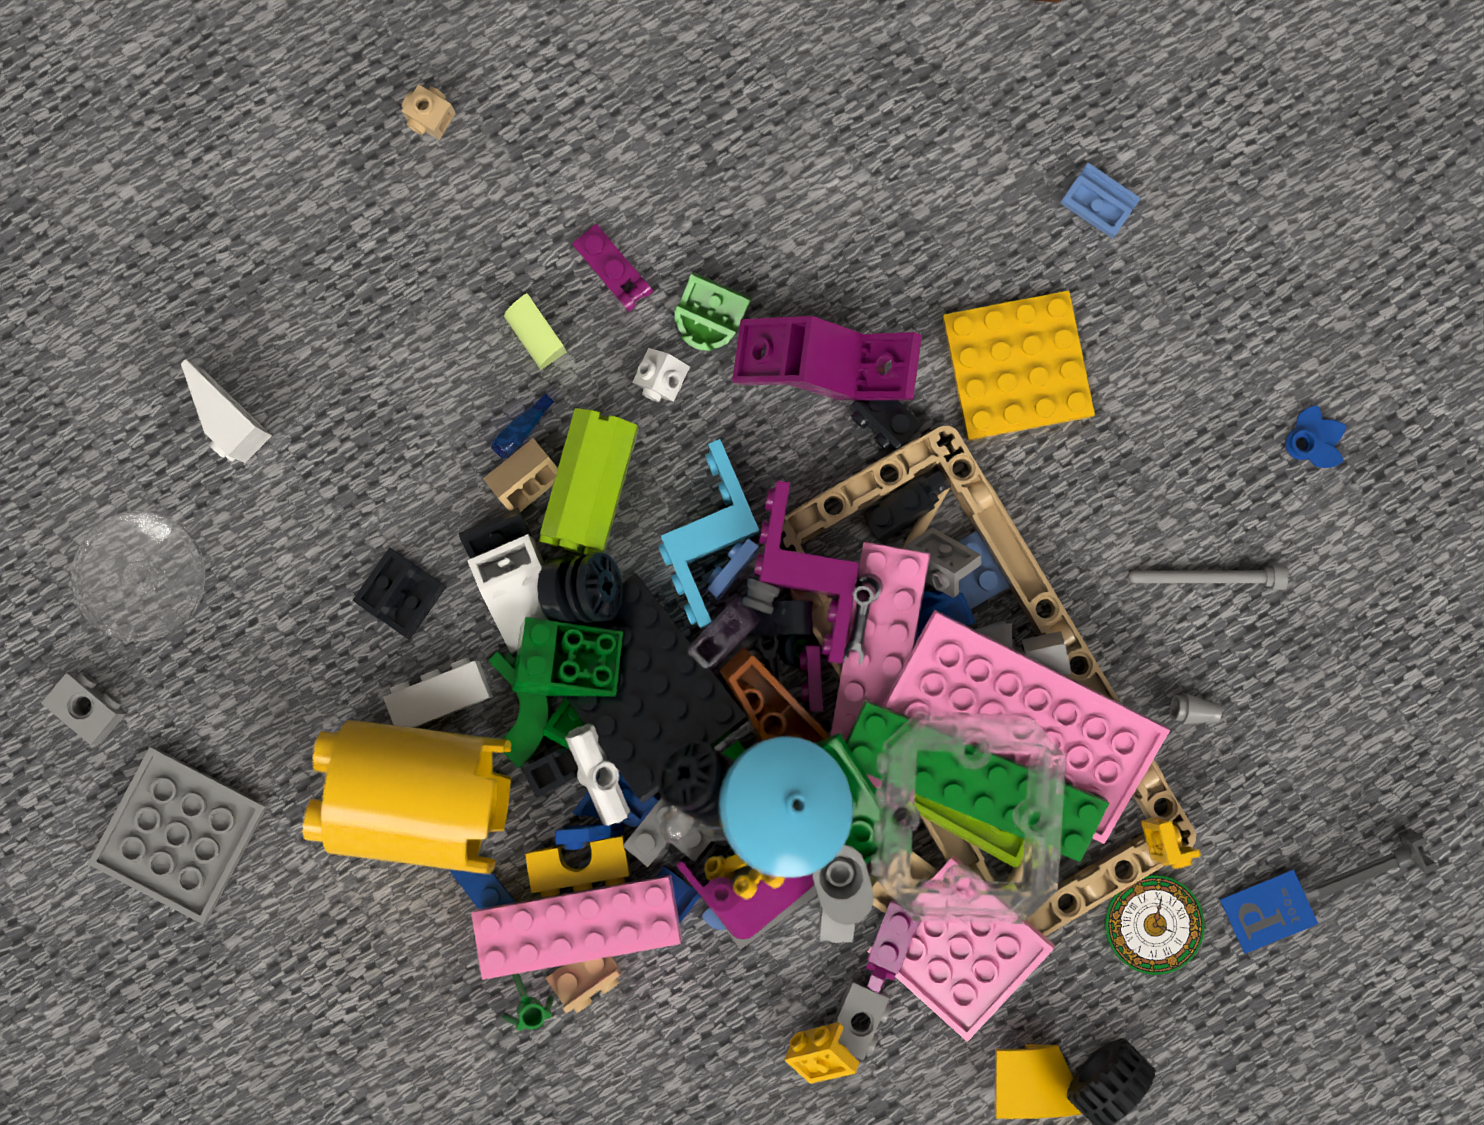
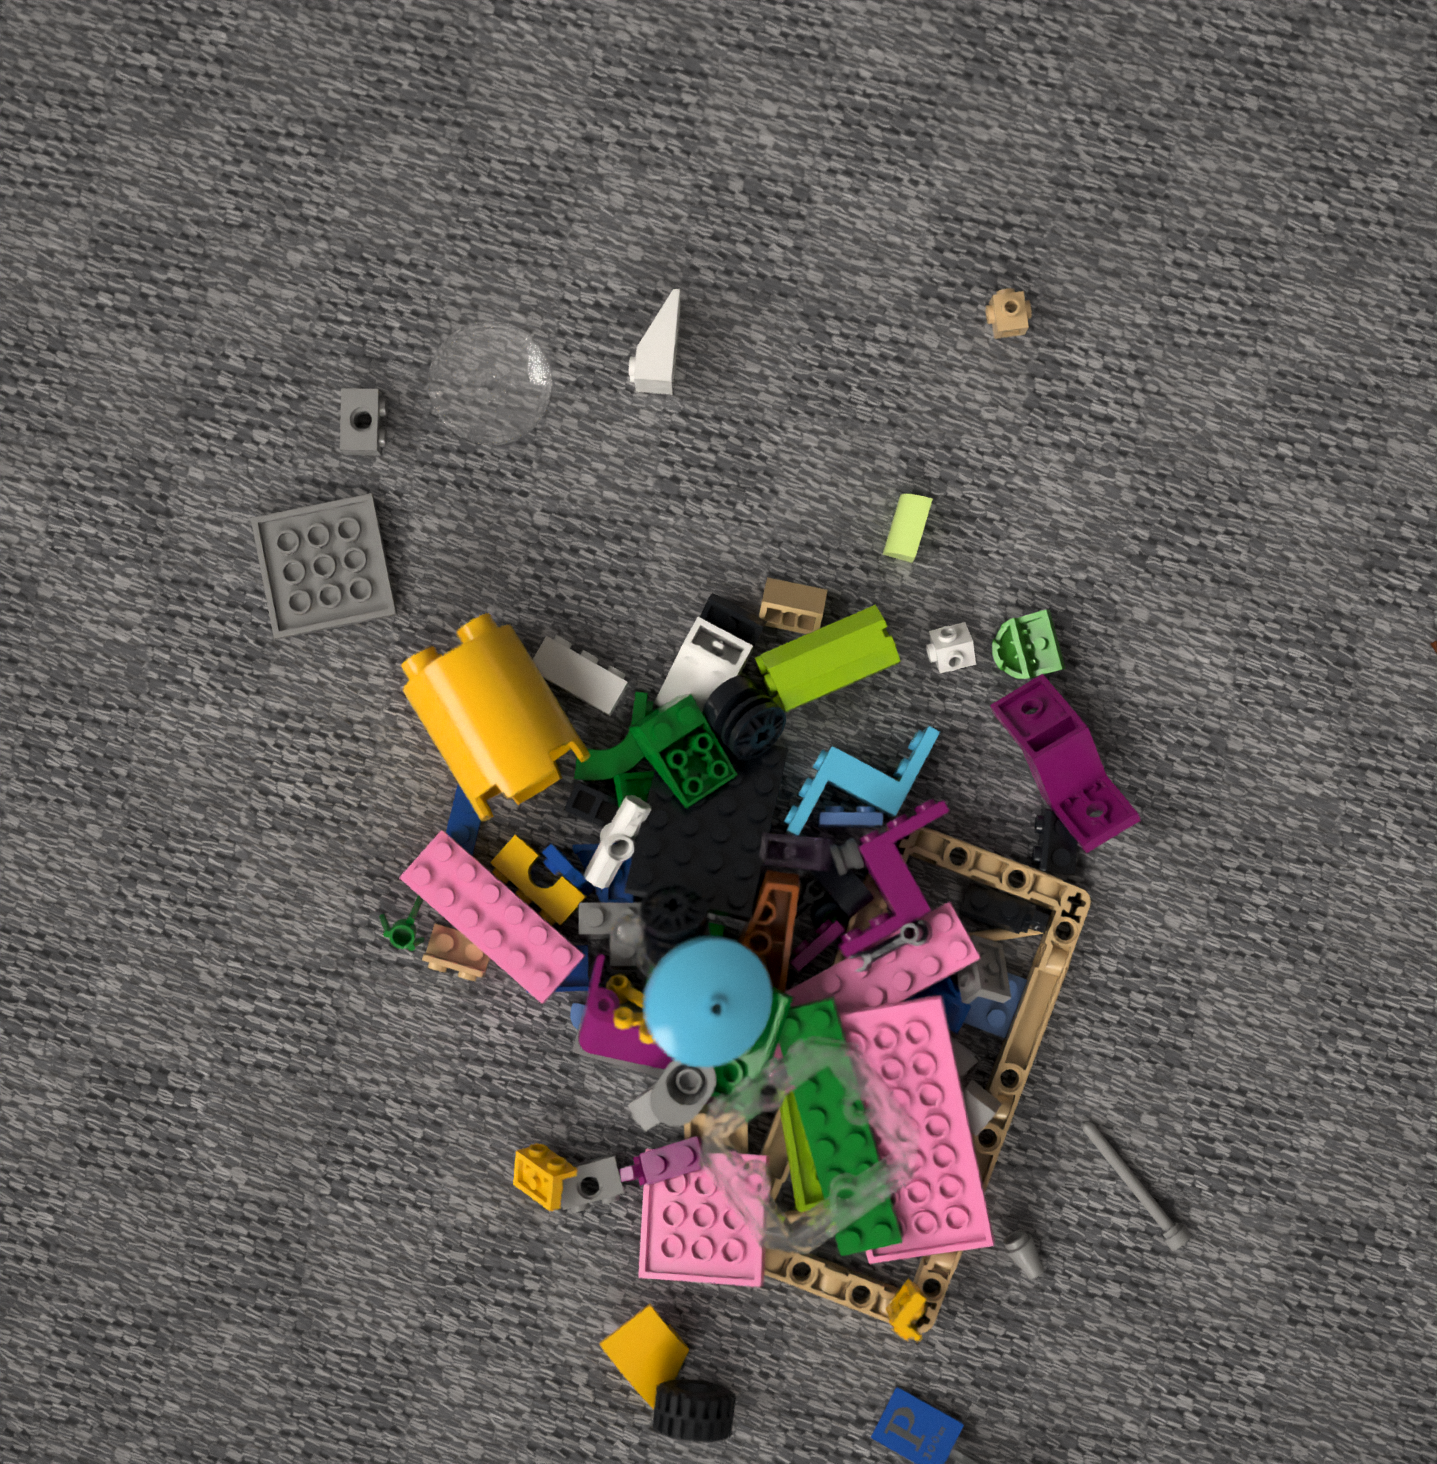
camera: 50 degrees right, 0 degrees up
black slope [352,547,447,640] -> none
clear blue piece [491,393,554,459] -> none
magenta plate [572,223,653,312] -> none
yellow plate [942,291,1095,441] -> none
medium blue plate [1060,163,1141,239] -> none
tile [1104,874,1204,975] -> none
blue plate [1285,405,1347,468] -> none

